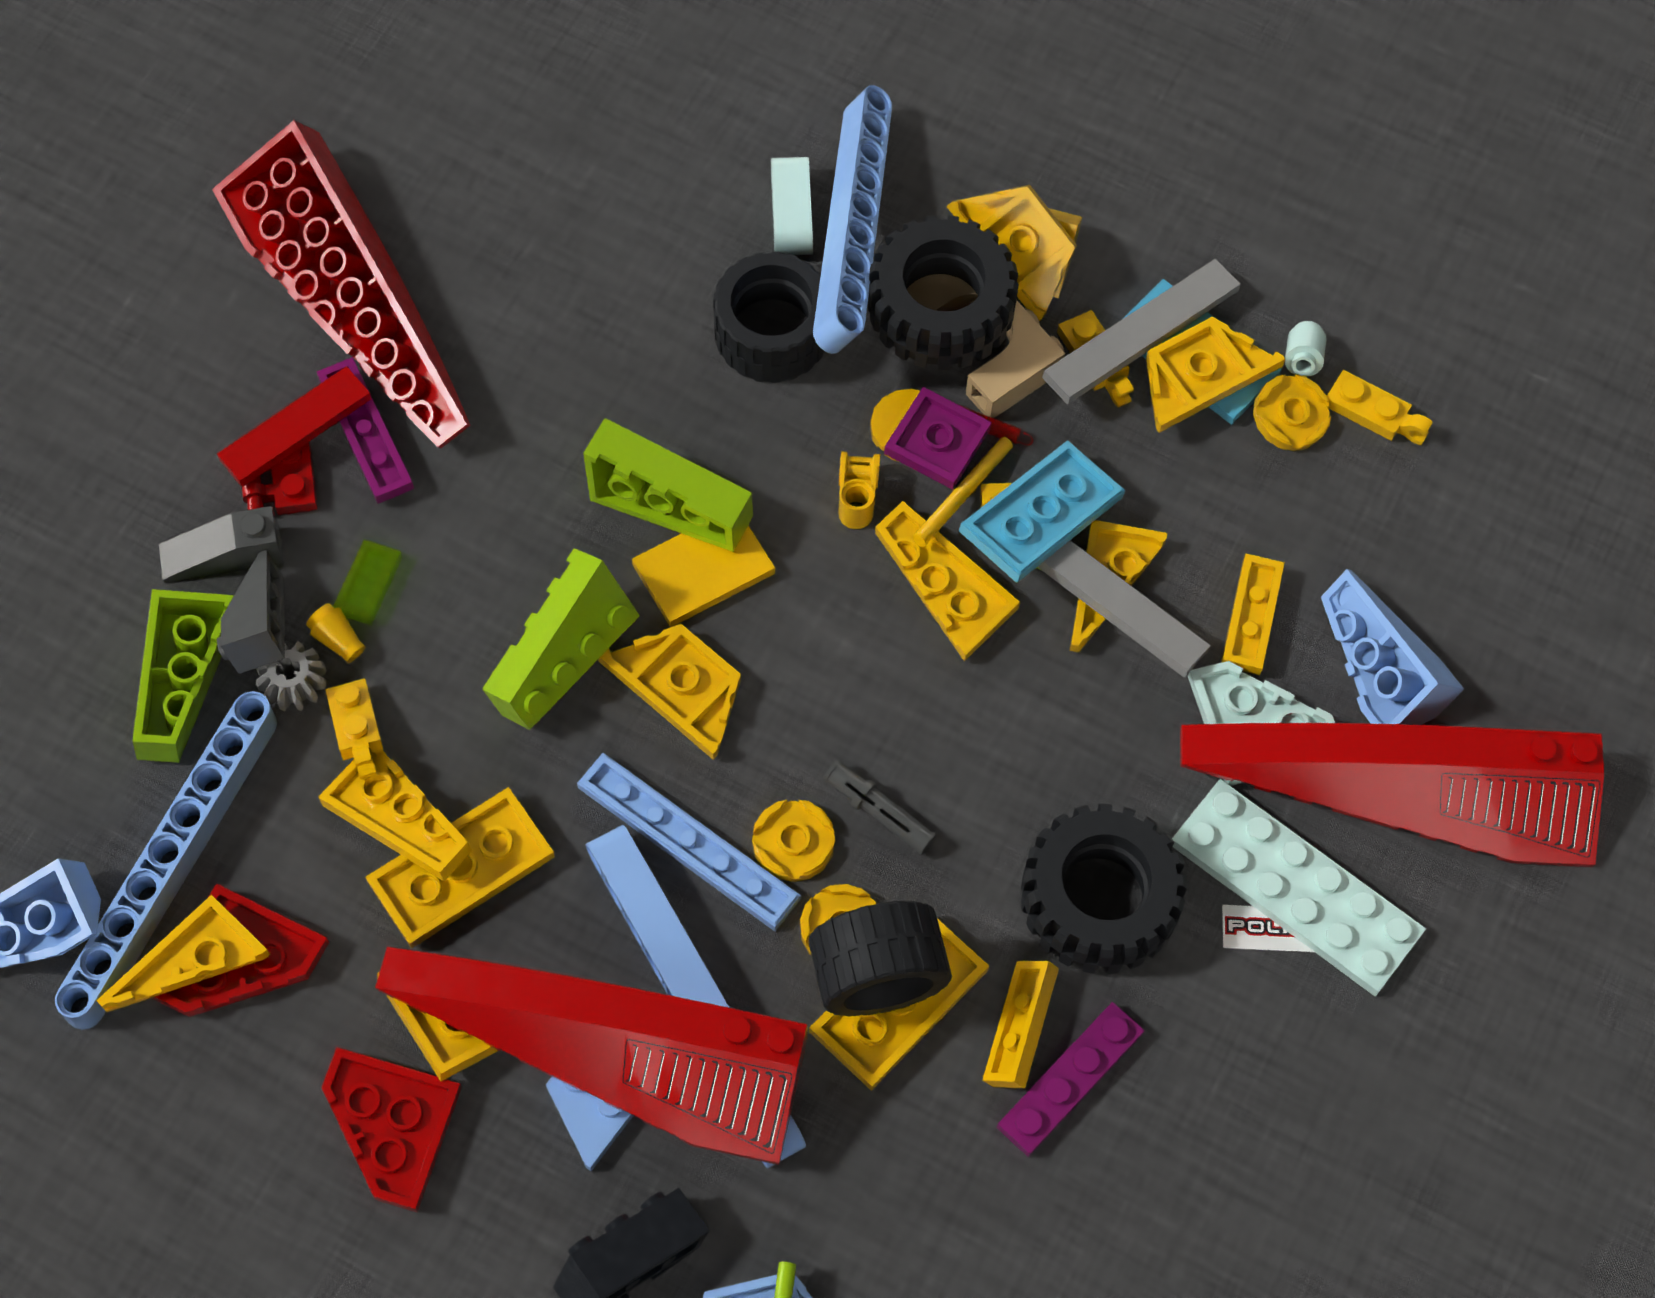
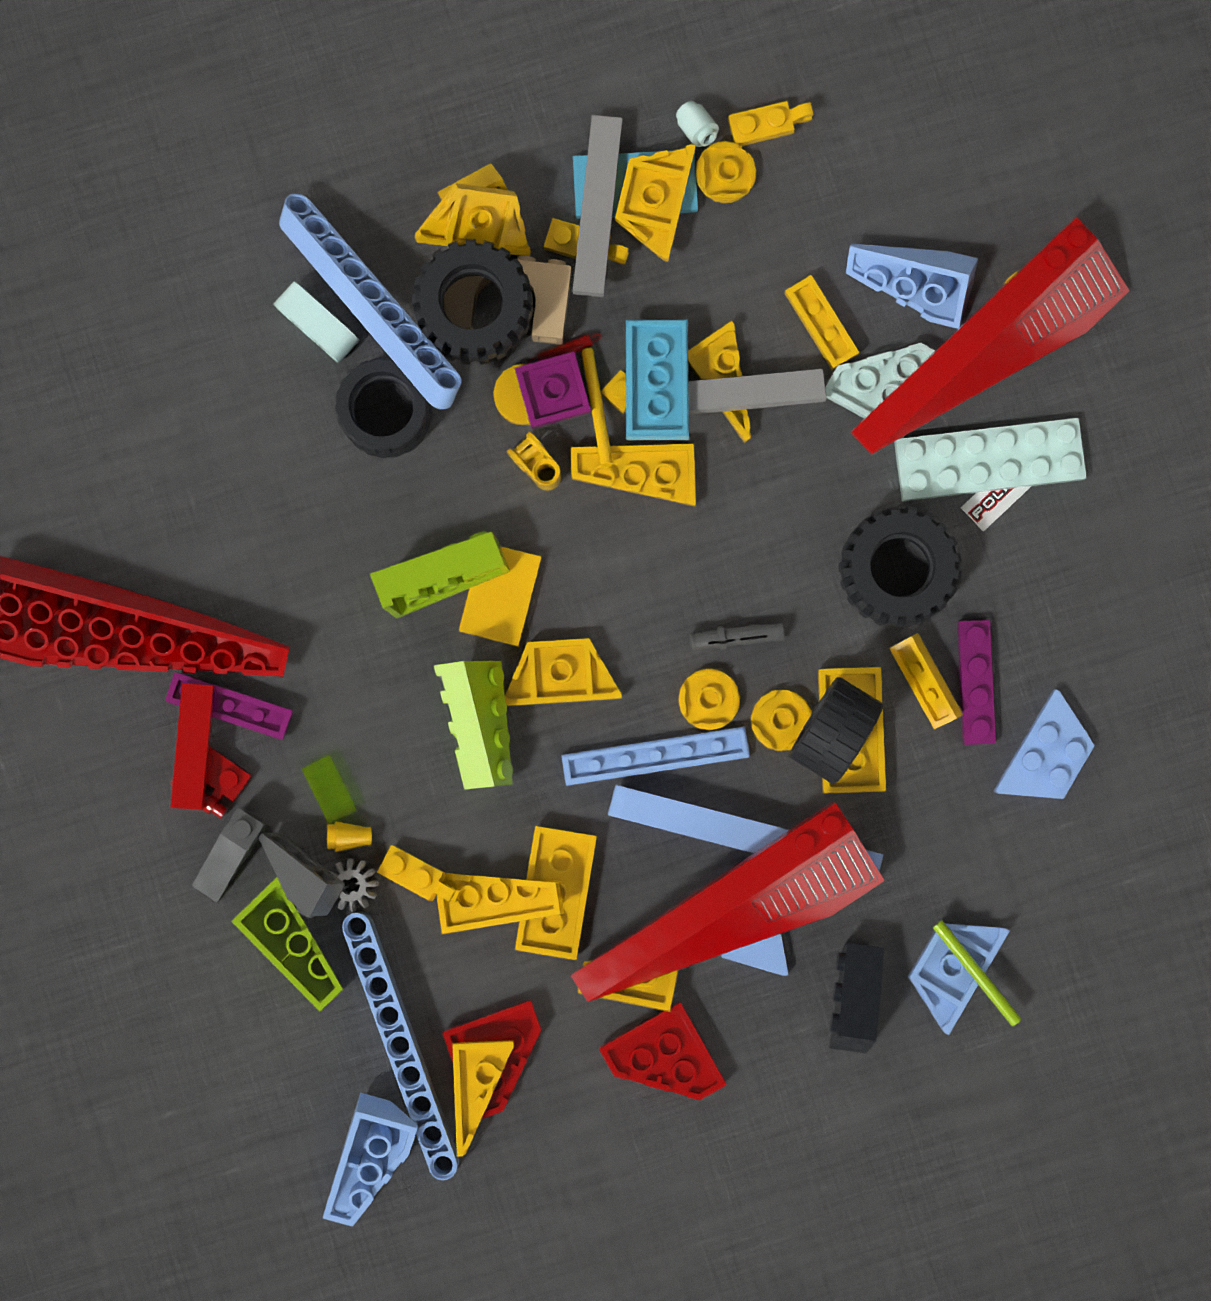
camera: 45 degrees left, 20 degrees up
none -> light blue wing [994,689,1095,799]

